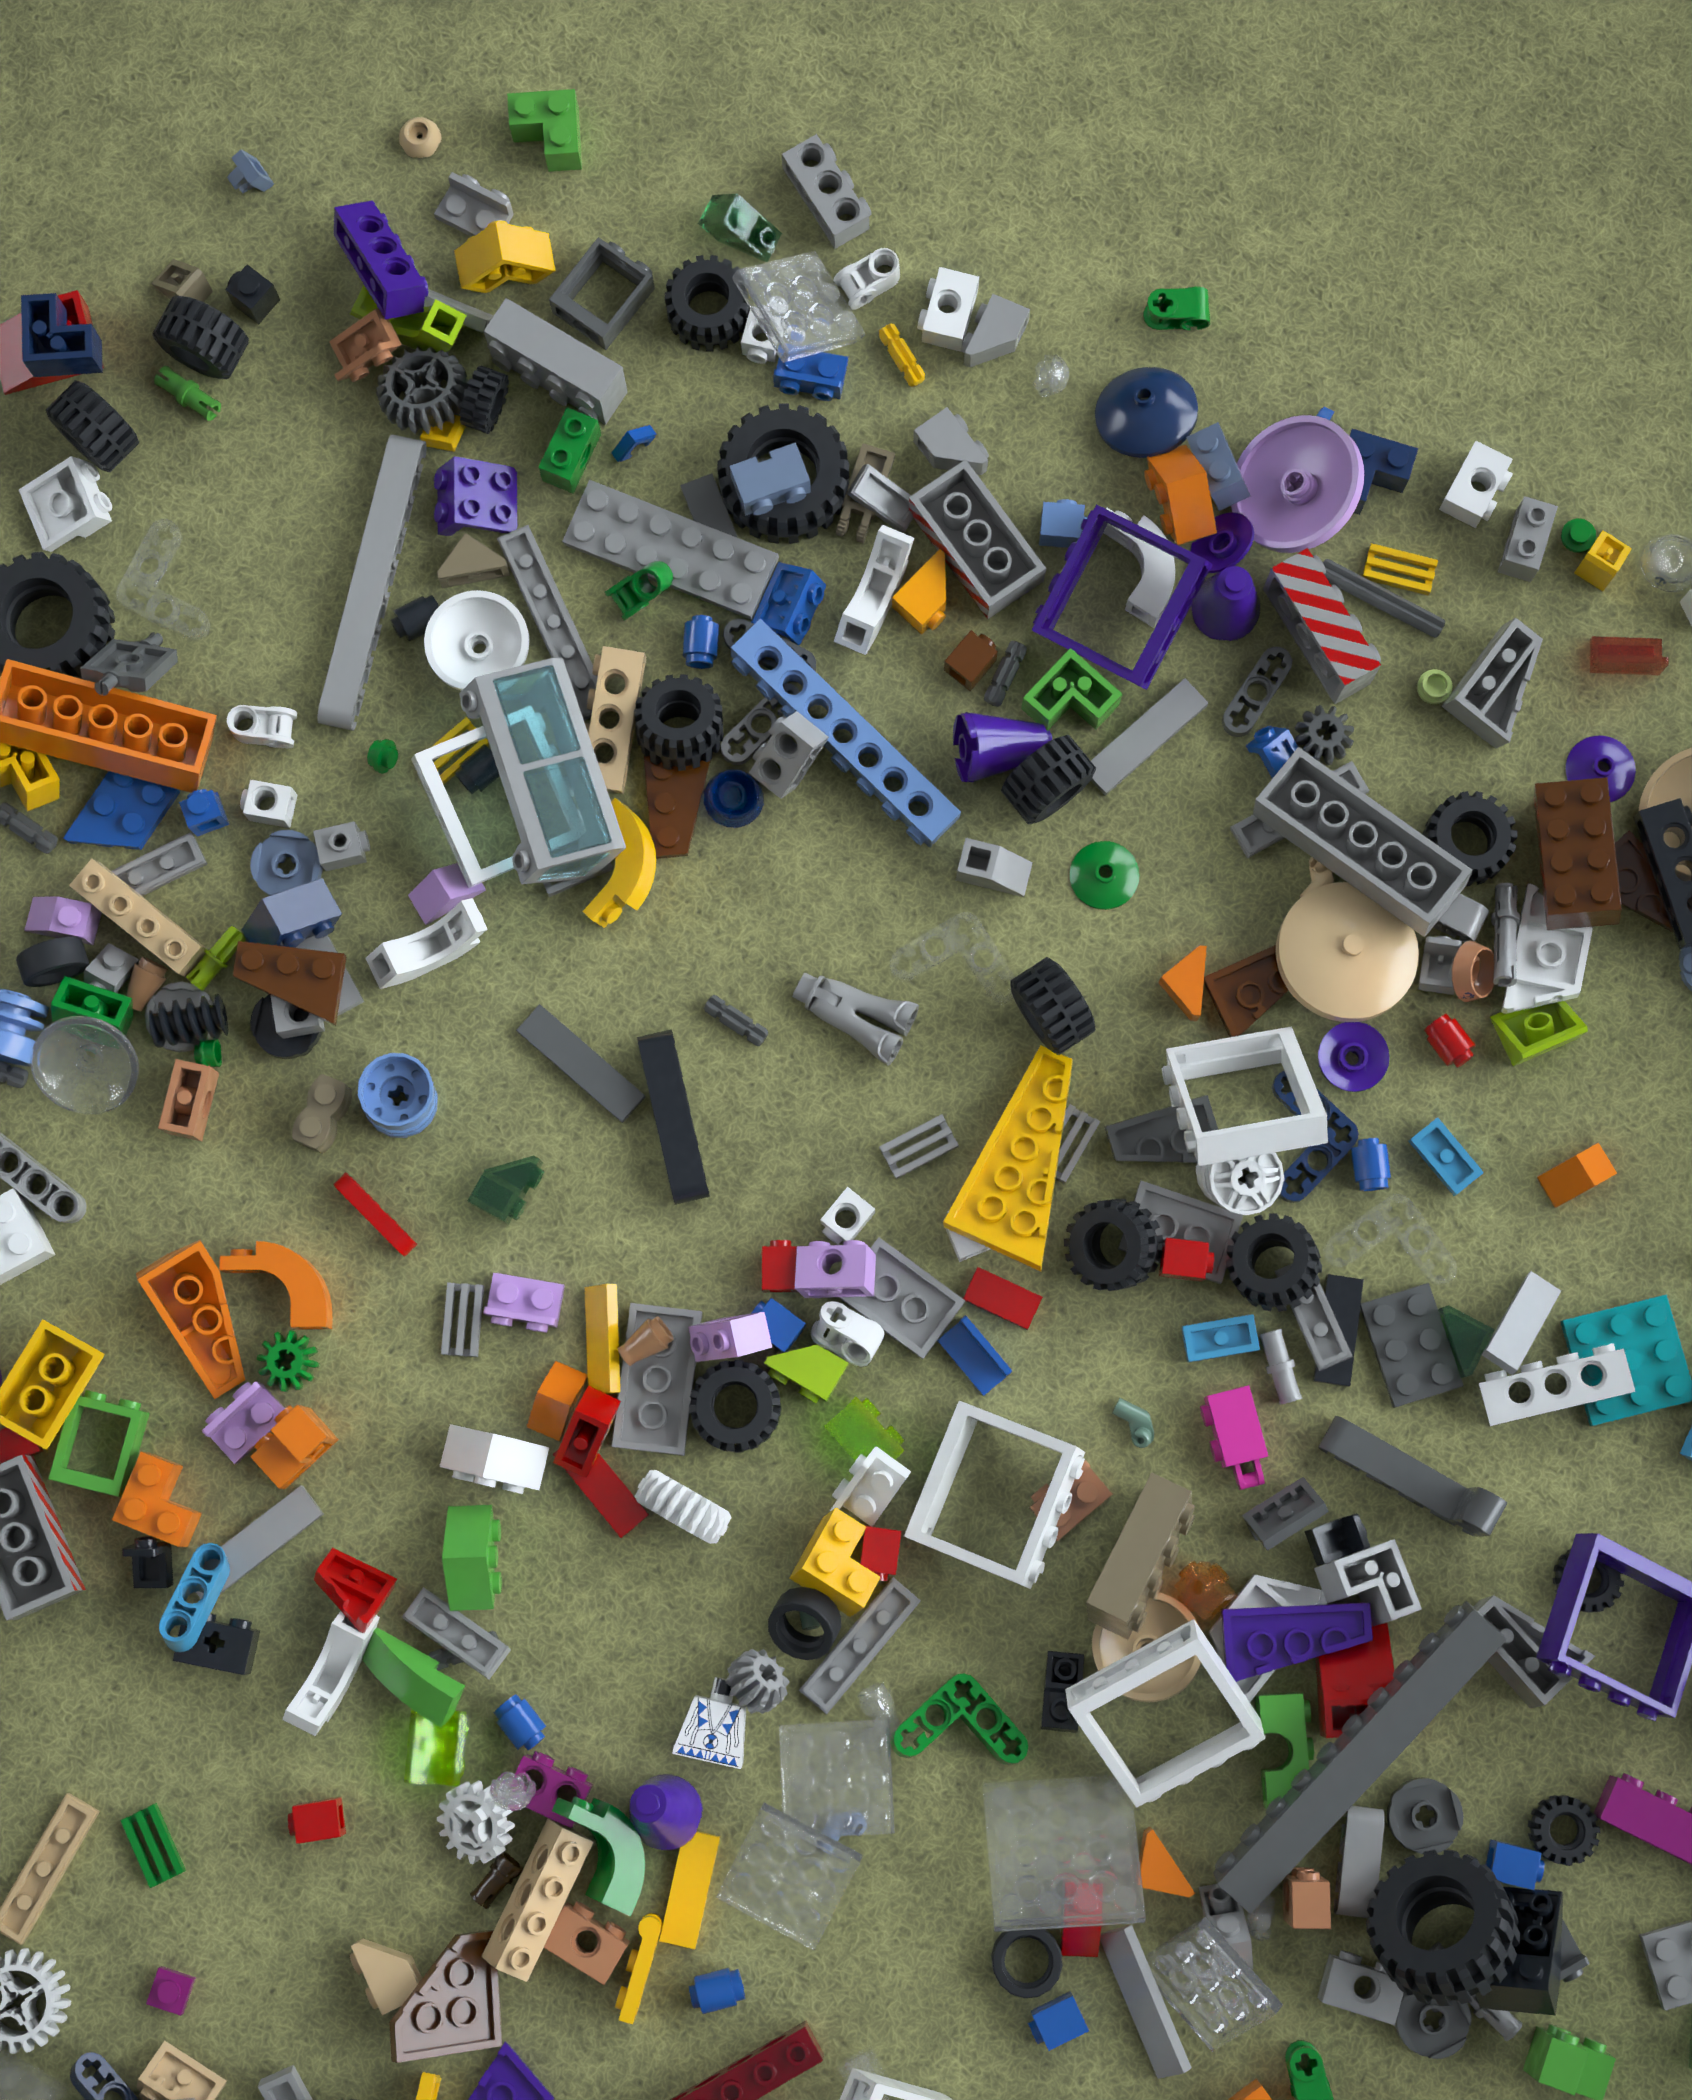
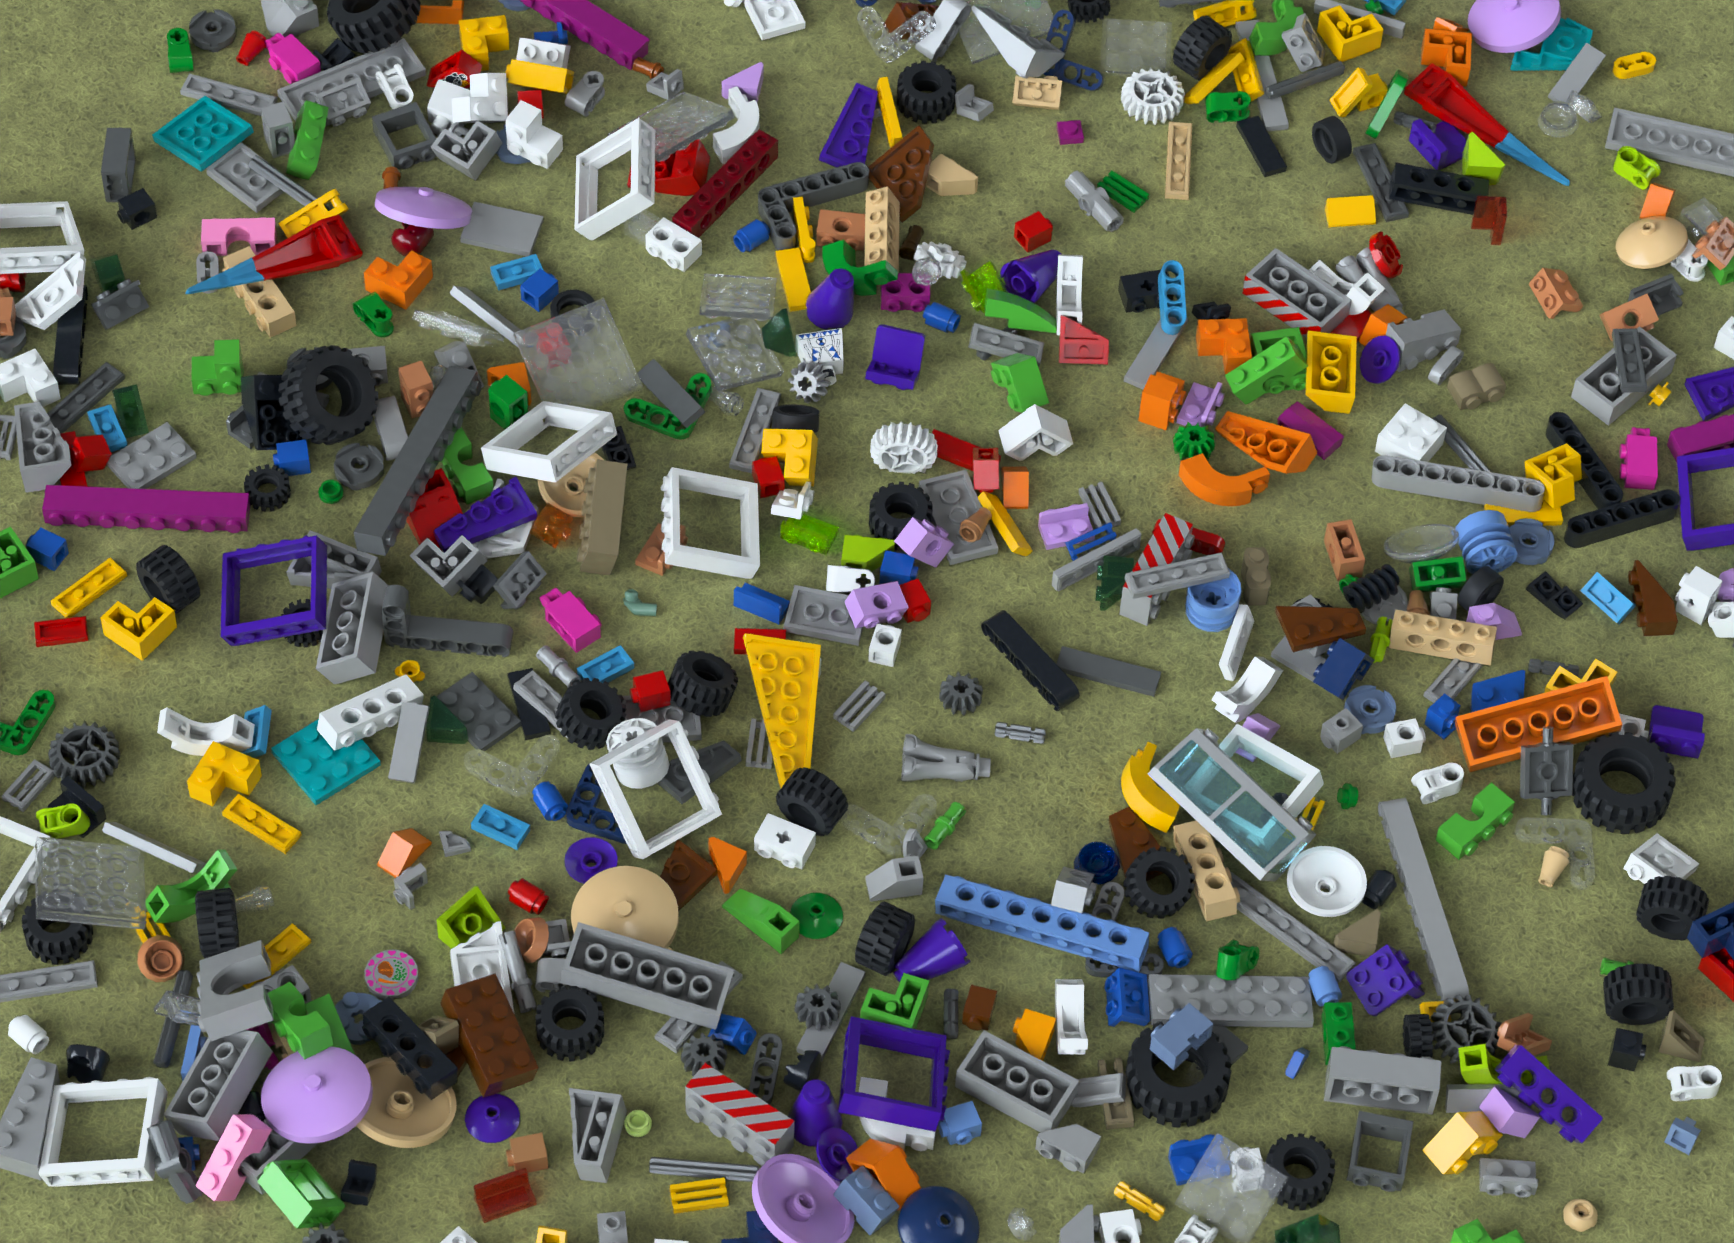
camera: 150 degrees right, 25 degrees down
none -> light grey brick [316,572,389,684]
none -> green plate [318,480,344,504]
none -> light grey tile [364,949,418,1000]
none -> light grey bracket [393,863,428,910]
none -> yellow plate [395,660,425,683]
none -> dark tan slope [417,1015,459,1054]
none -> light grey tile [439,831,471,857]
none -> green brick [488,375,528,430]
none -> dark azure plate [490,254,544,291]
none -> medium nougat brick [505,1133,548,1175]
none -> dark grey tile [635,359,705,428]
none -> white brick [646,217,702,272]
none -> bright green slope [722,888,800,954]
none -> white brick [754,813,816,870]
none -> dark grey beam [758,162,869,250]
none -> clear green slope [761,308,797,357]
none -> black hair [783,1050,822,1092]
none -> dark grey gear [795,983,841,1031]
none -> dark purple bracket [865,324,925,390]
none -> light grey tile [903,828,928,859]
none -> bright green pin [924,802,966,850]
none -> dark grey gear [939,671,983,716]
none -> dark purple cone [1000,249,1062,303]
none -> light grey tile [1052,528,1141,592]
none -> light grey piece [1065,171,1124,232]
none -> blue tile [1065,522,1117,561]
none -> light grey brick [1119,513,1195,626]
none -> light grey tile [1125,552,1230,599]
none -> white tile [1219,604,1254,681]
none -> bright green arch [1225,336,1308,404]
none -> magenta piece [1277,401,1344,460]
none -> medium blue brick [1308,966,1342,1006]
none -> bright green arch [1436,782,1515,860]
none -> lavender slope [1479,1085,1540,1138]
none -> tan cone [1538,846,1569,887]
none -> white piece [1667,1065,1722,1101]

